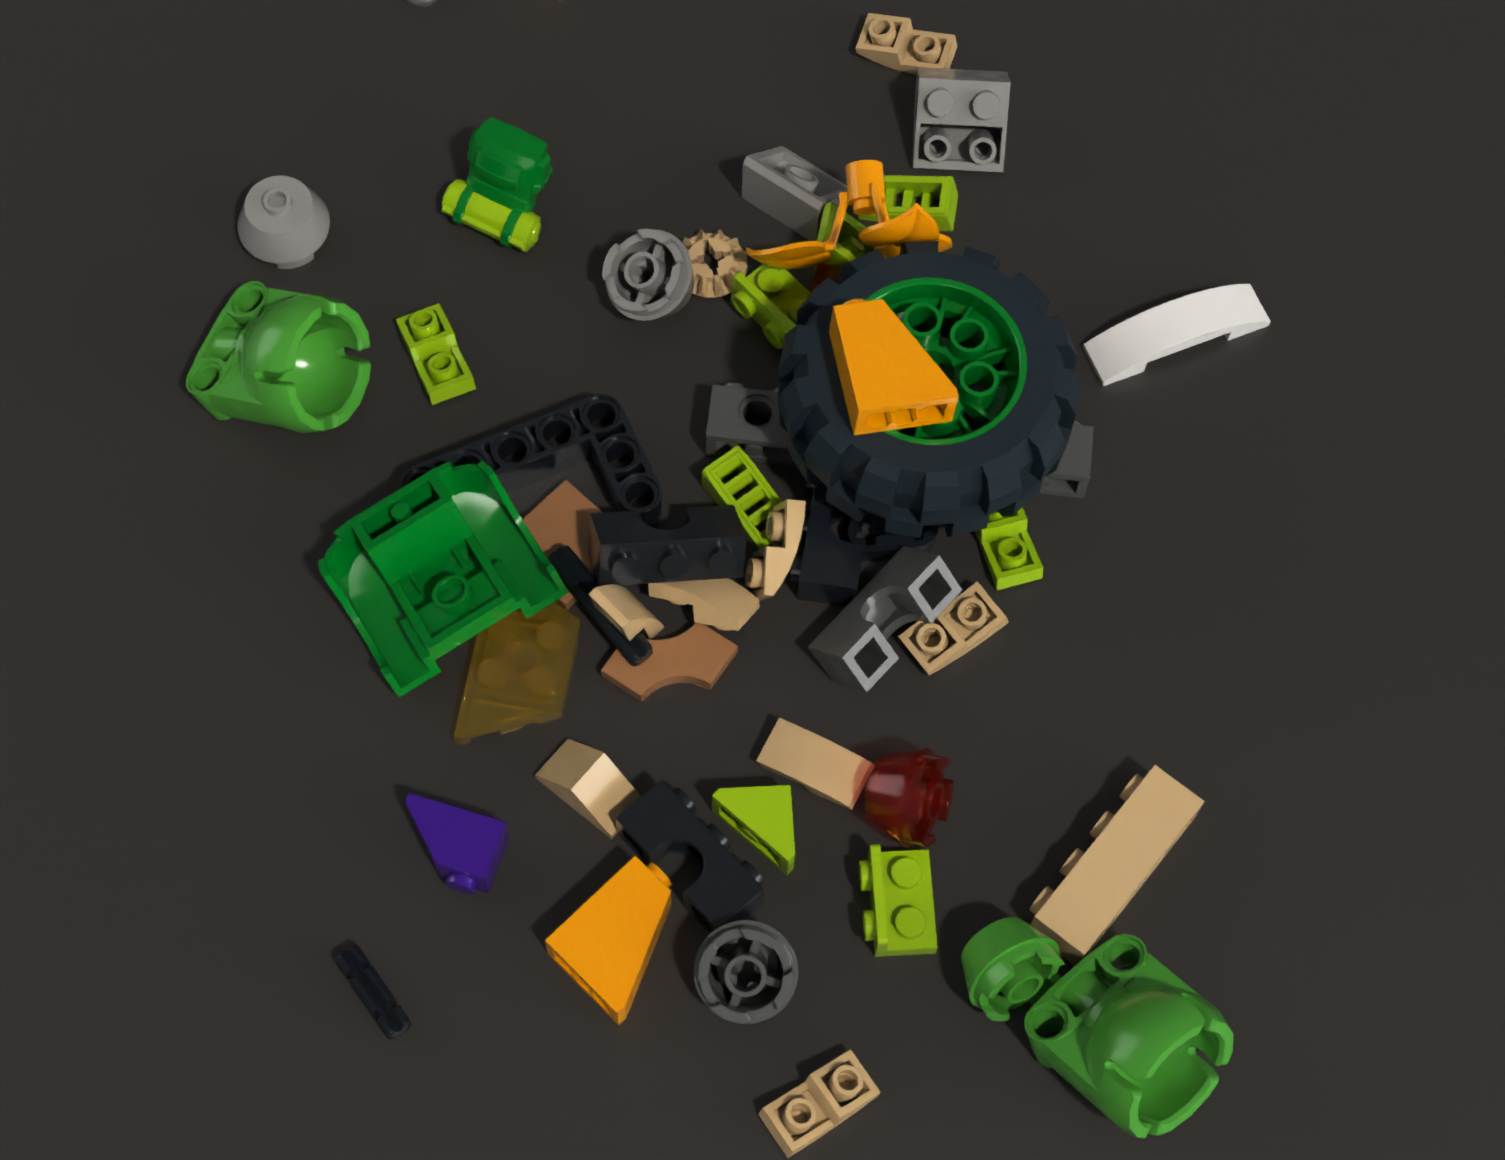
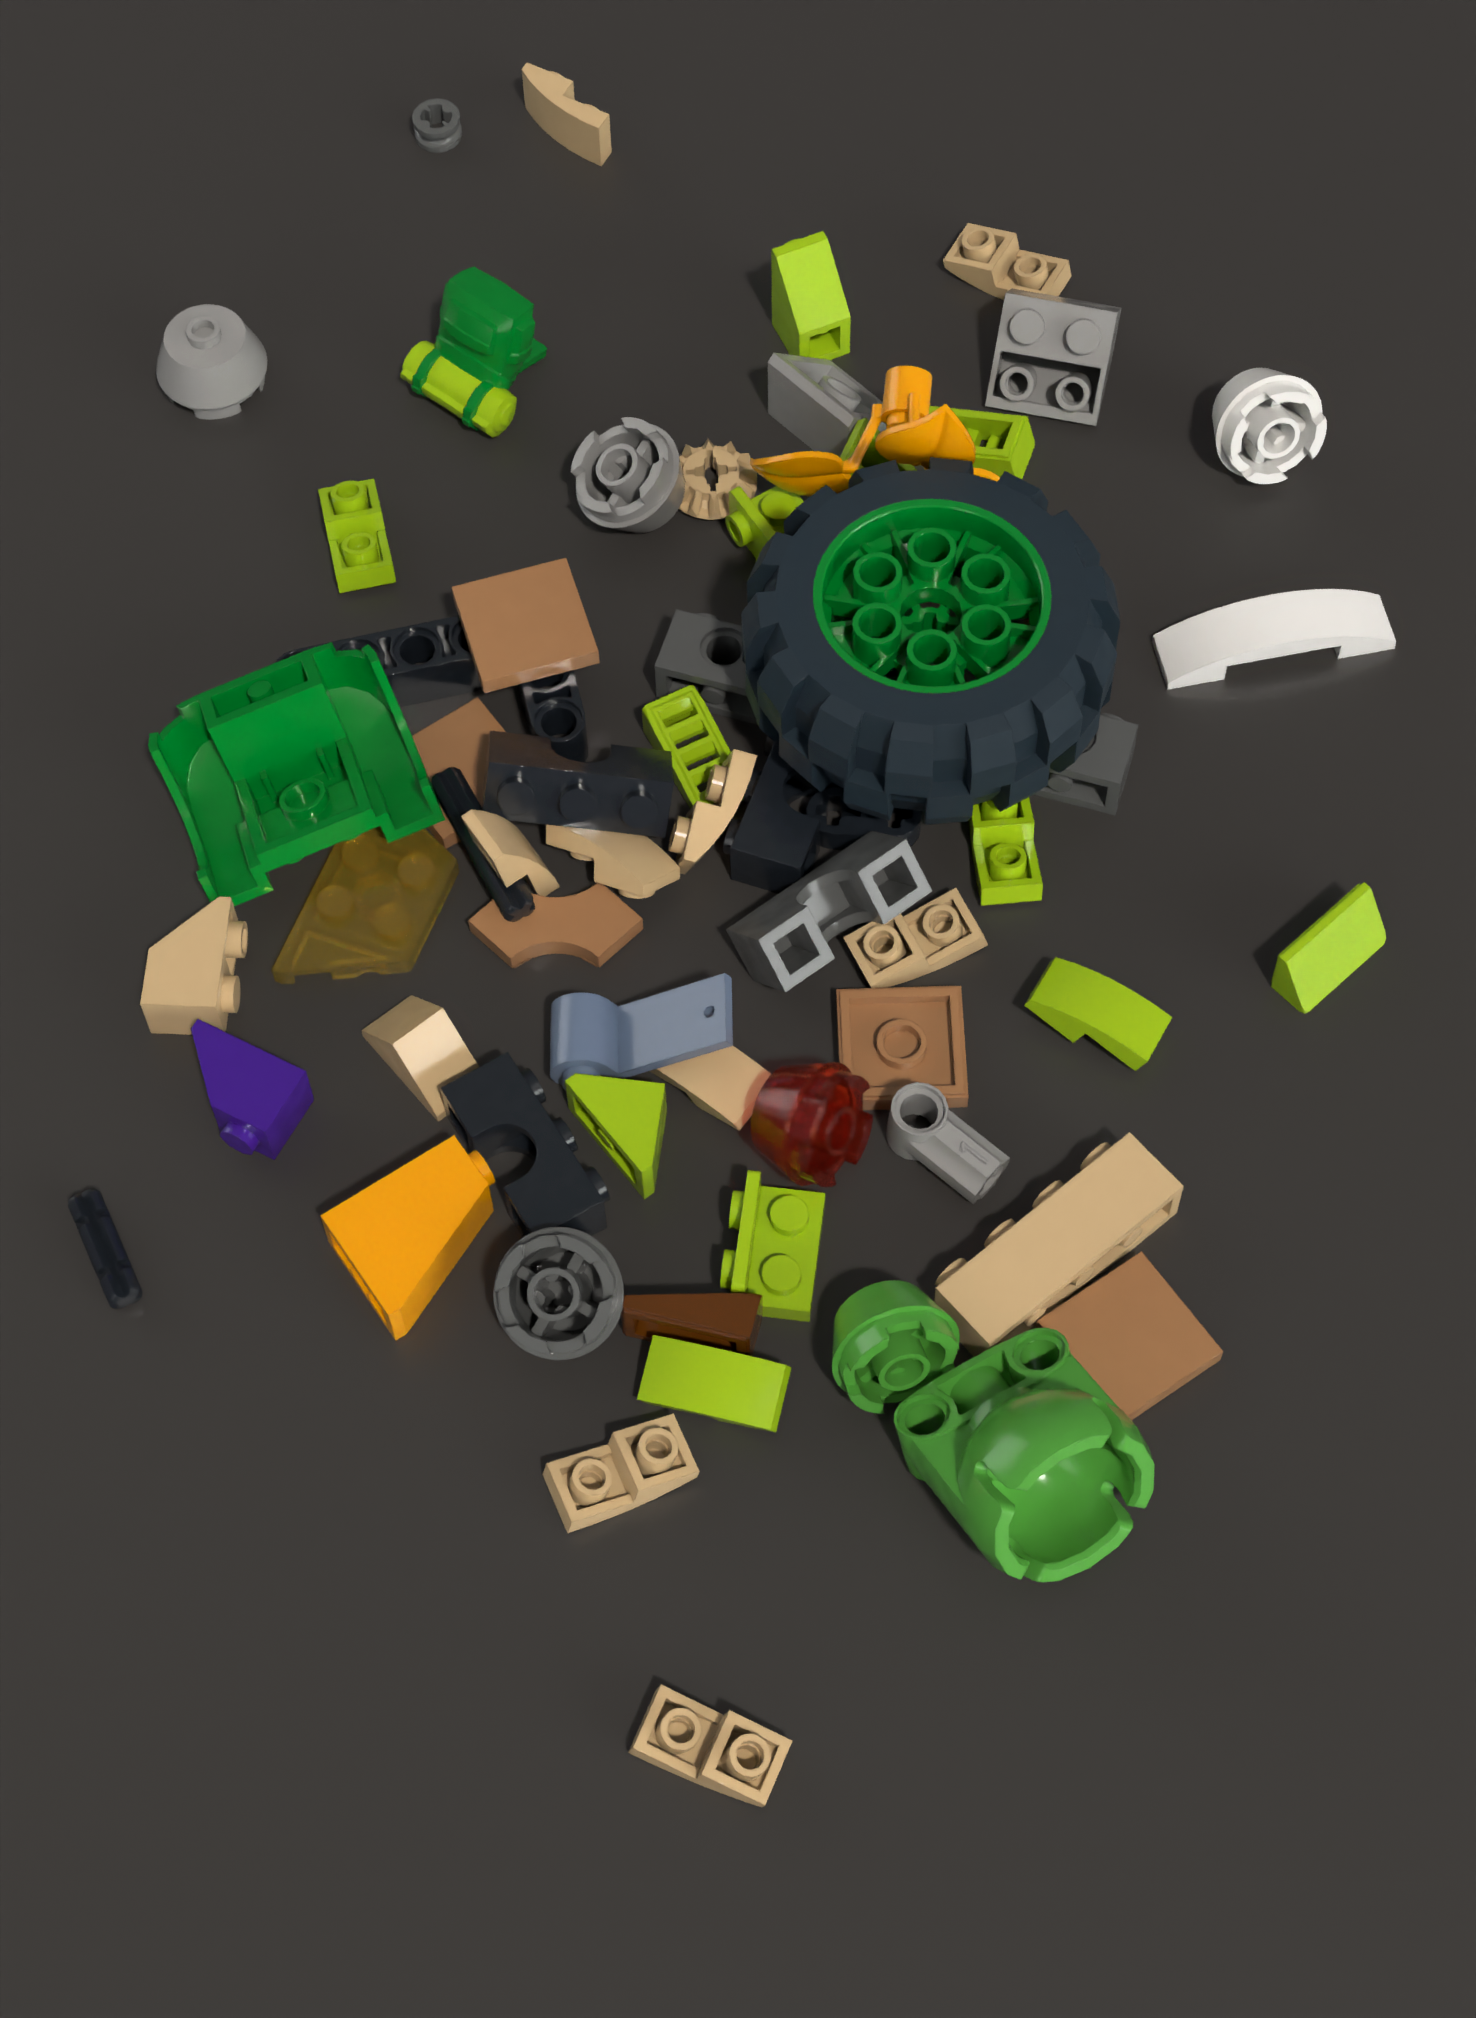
camera: 15 degrees right, 5 degrees down
bright green piece [186,281,371,433] -> none
light orange slope [829,299,959,436] -> none
none -> tan slope [140,897,248,1035]
none -> medium nougat tile [452,558,600,693]
none -> sand blue door [550,973,733,1090]
none -> reddish brown slope [621,1293,763,1356]
none -> lime slope [637,1335,792,1433]
none -> lime slope [771,231,851,360]
none -> medium nougat tile [836,986,969,1111]
none -> light grey piece [886,1082,1010,1204]
none -> lime slope [1024,957,1172,1071]
none -> medium nougat tile [1036,1251,1223,1420]
none -> white cone [1212,368,1327,484]
none -> lime slope [1271,882,1386,1014]

